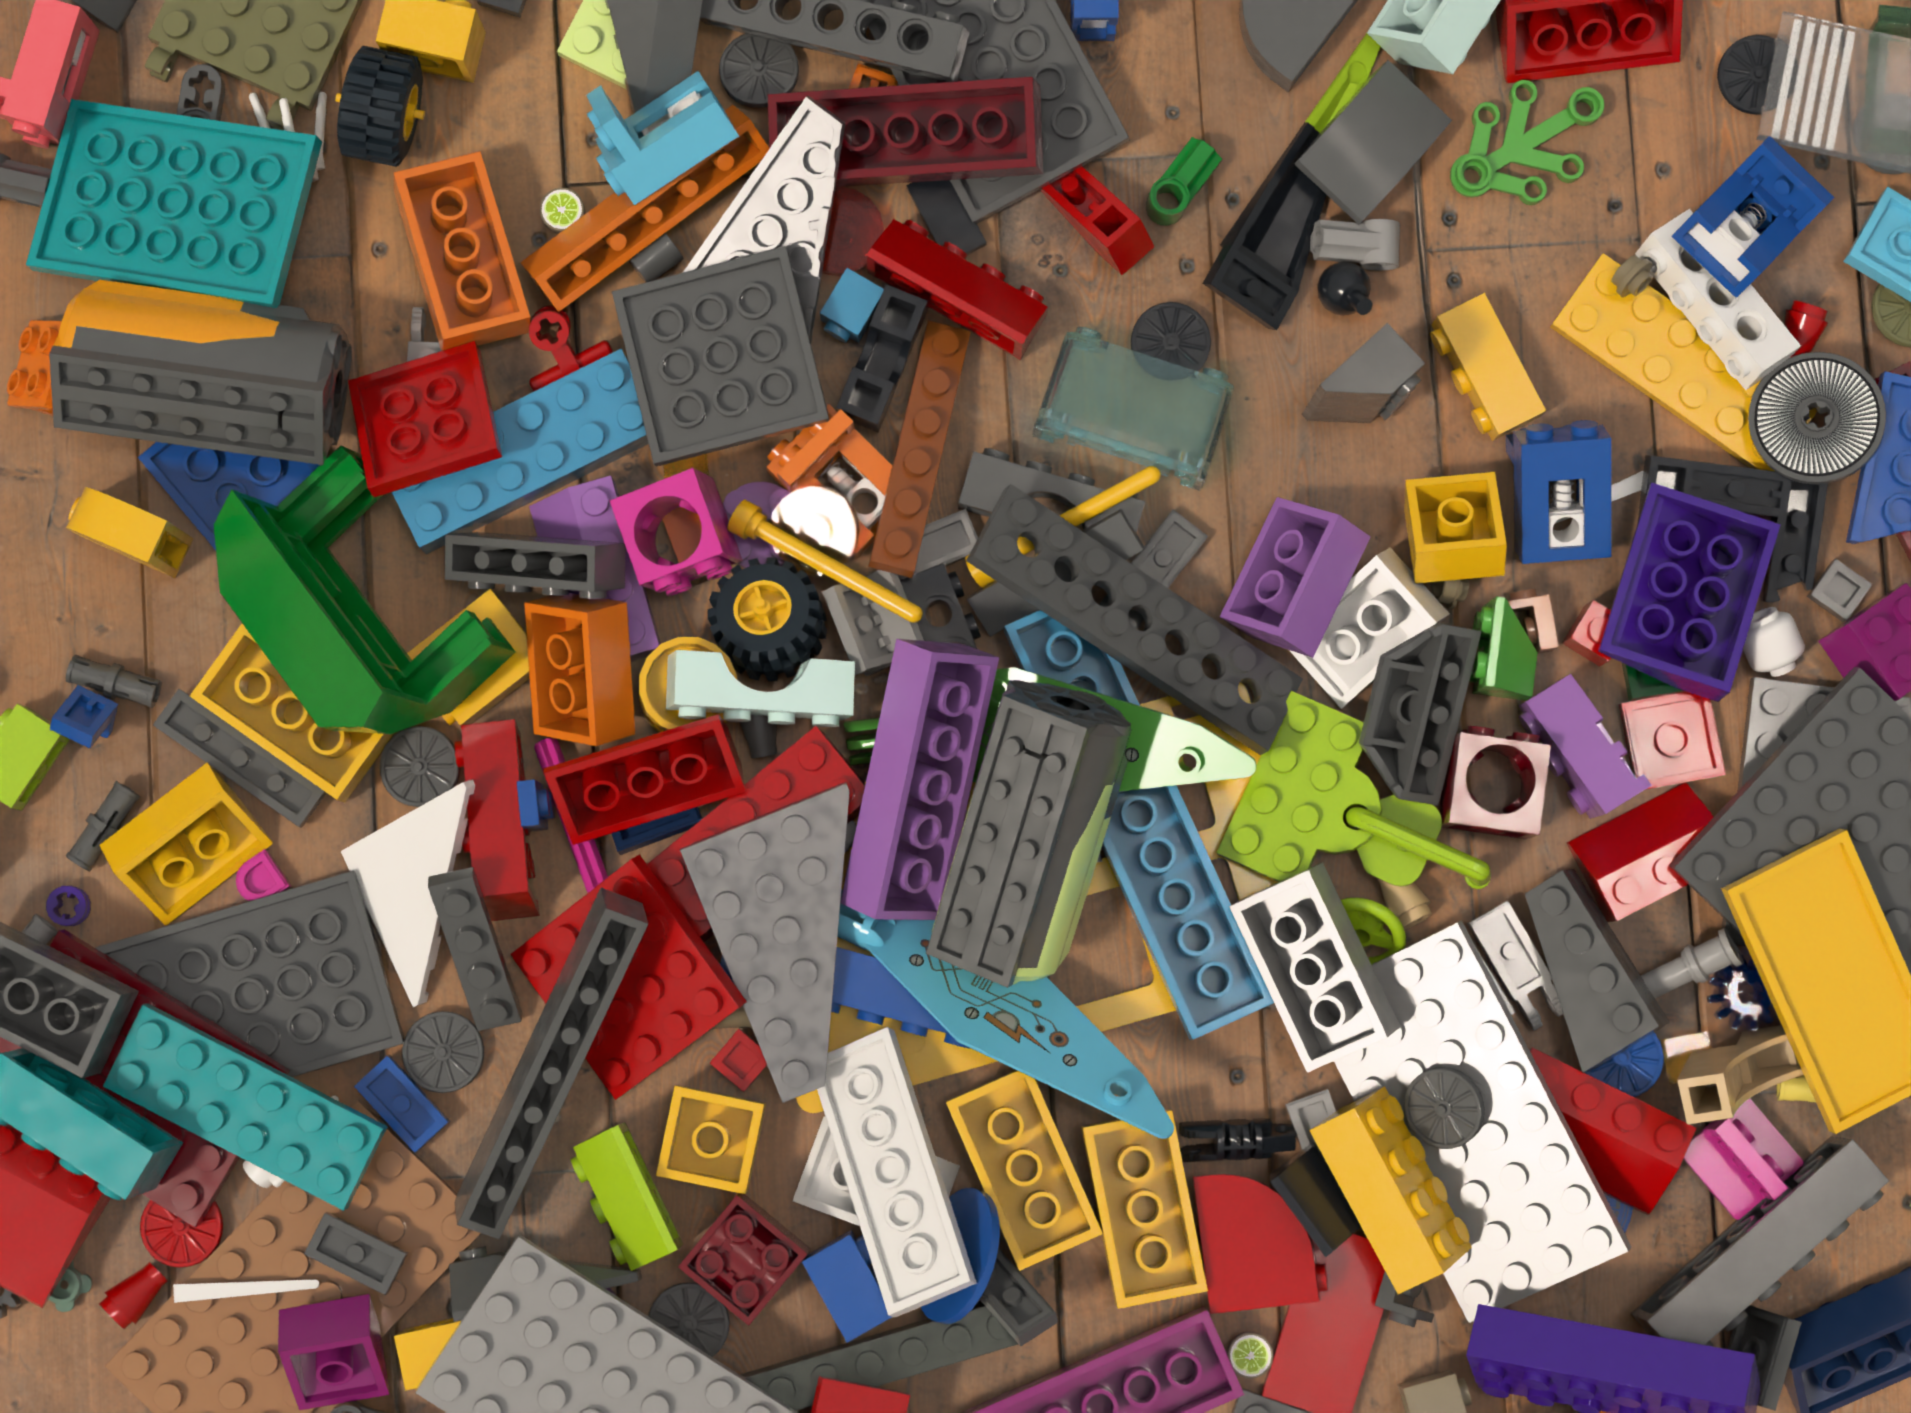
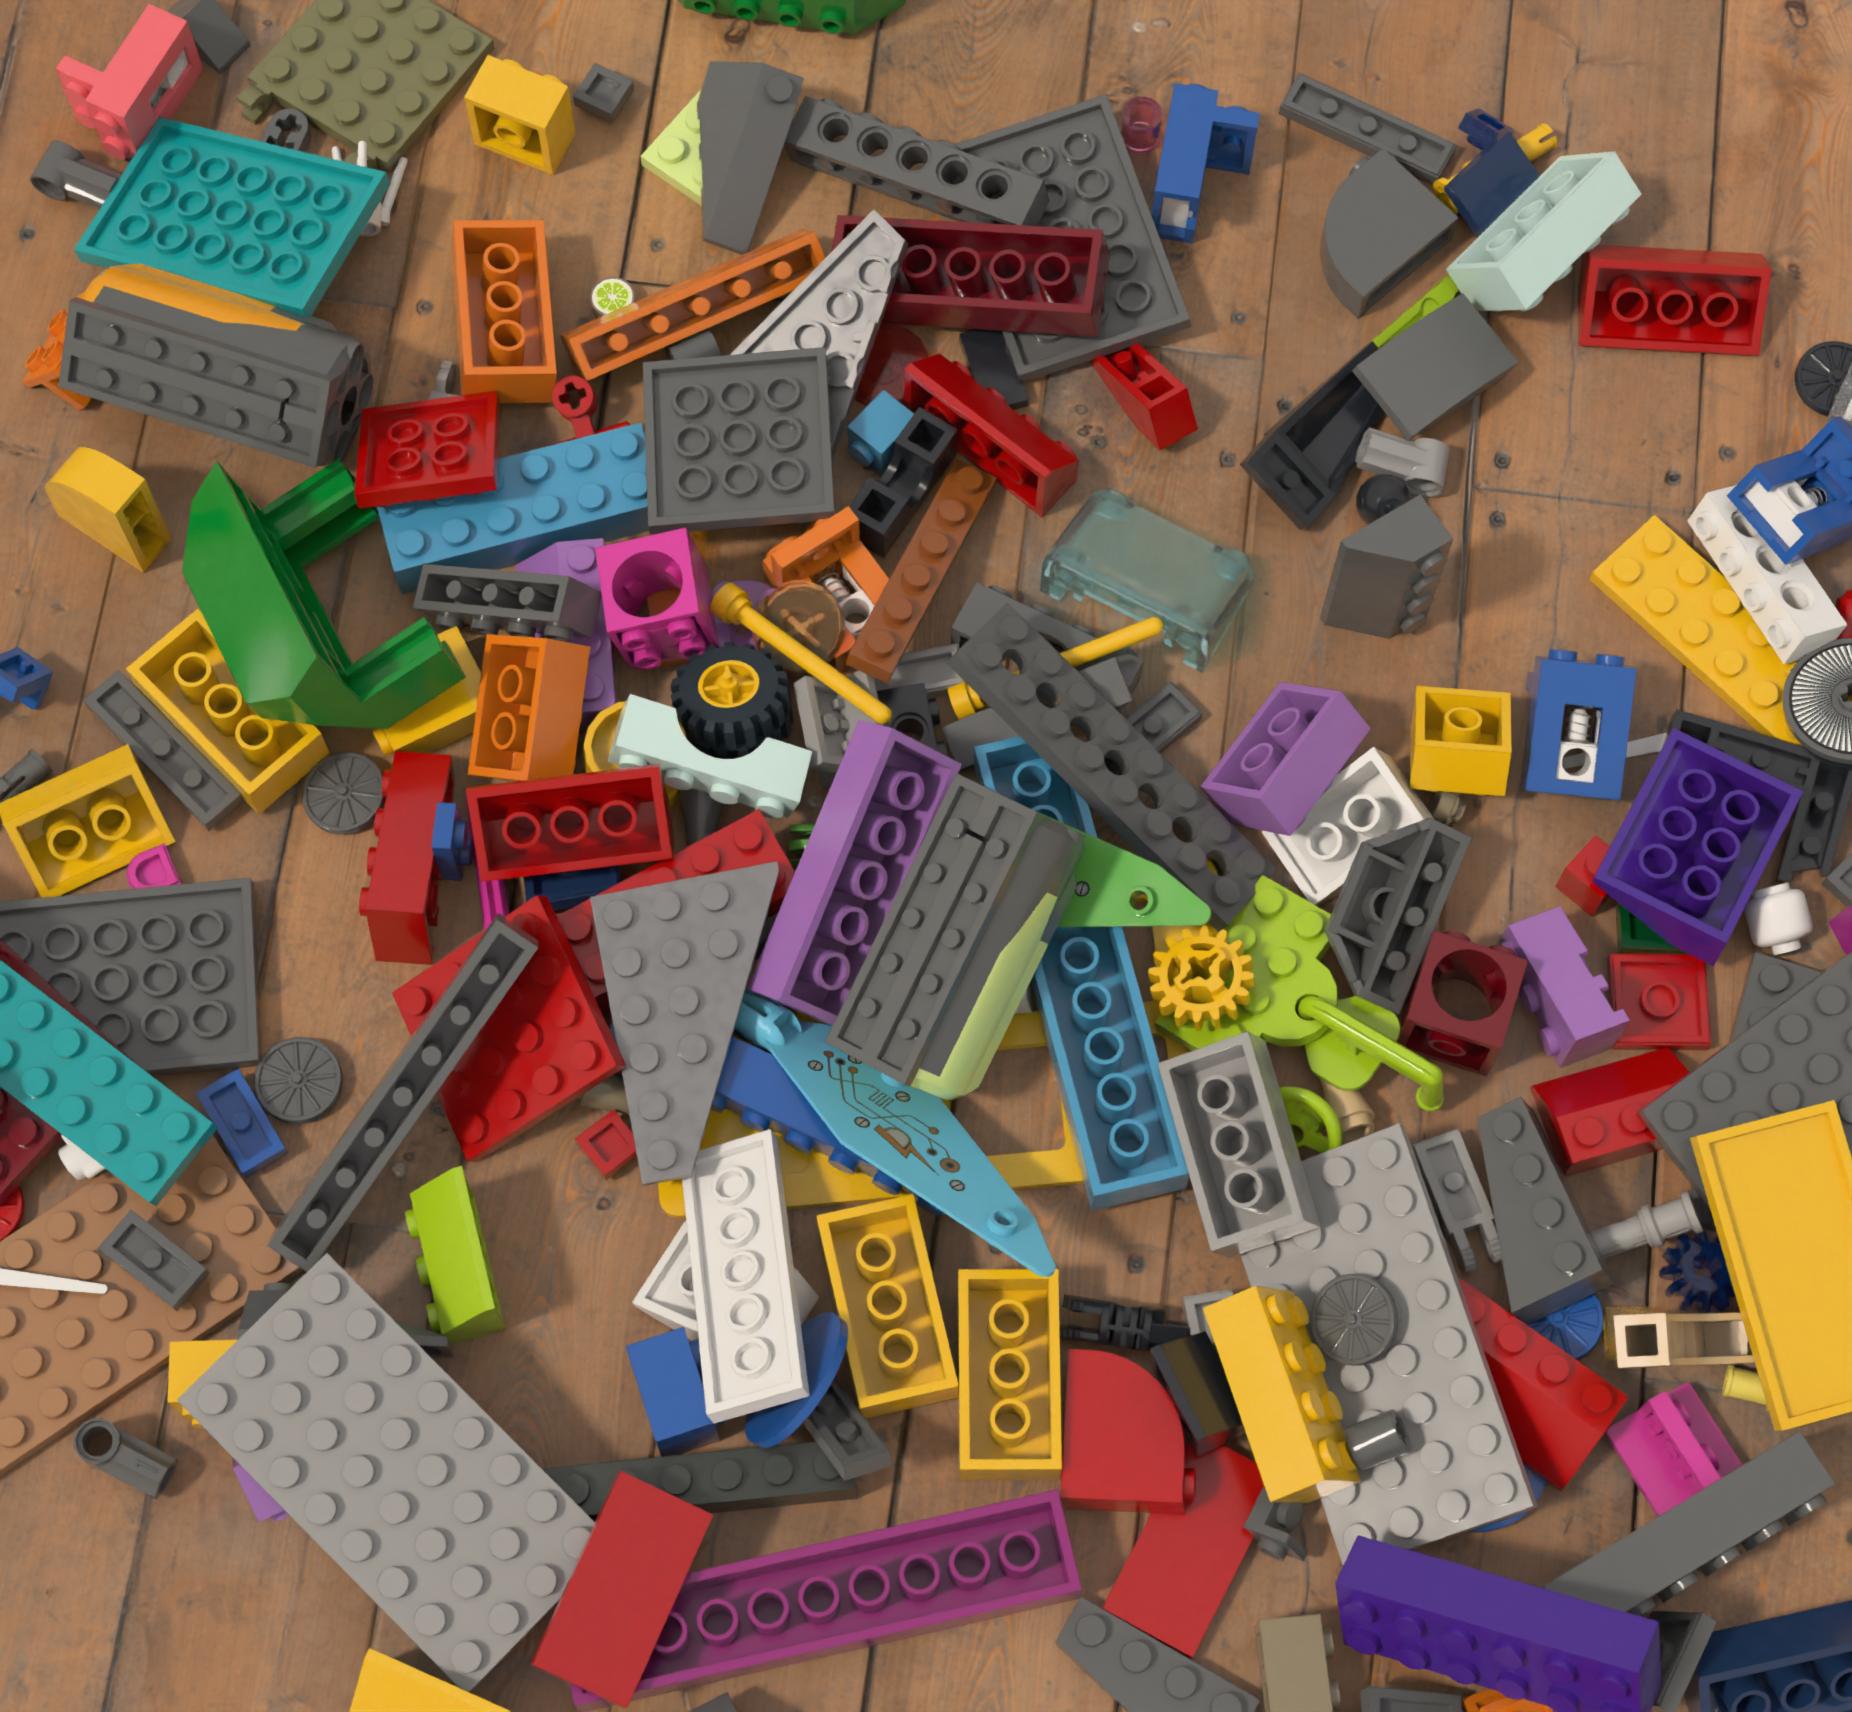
camera: 15 degrees right, 15 degrees down
dark grey pin [66,655,162,708] -> none
blue plate [138,442,320,550] -> none
magenta slope [278,1294,389,1410] -> none
black wheel [335,46,425,167] -> none
white tile [341,779,475,1007] -> none
dark grey plate [428,867,522,1031] -> none
medium azure brick [586,71,739,205] -> none
dark grey wheel [649,1283,730,1357] -> none
yellow brick [656,1085,766,1194] -> none
dark red brick [678,1193,810,1326] -> none
dark grey wheel [719,34,799,108] -> none
black wheel [1131,302,1211,382] -> none
green piece [1146,137,1222,226] -> none
tile [1227,1332,1273,1379] -> none
yellow brick [1430,293,1546,441] -> none
bright green plant [1450,80,1604,206] -> none
bright green slope [1469,596,1538,701] -> none
bracket [1508,589,1559,654] -> none
dark tan plate [1611,255,1653,297] -> none
none -> yellow gear [1148,925,1255,1031]
none -> dark grey piece [1345,1409,1411,1470]

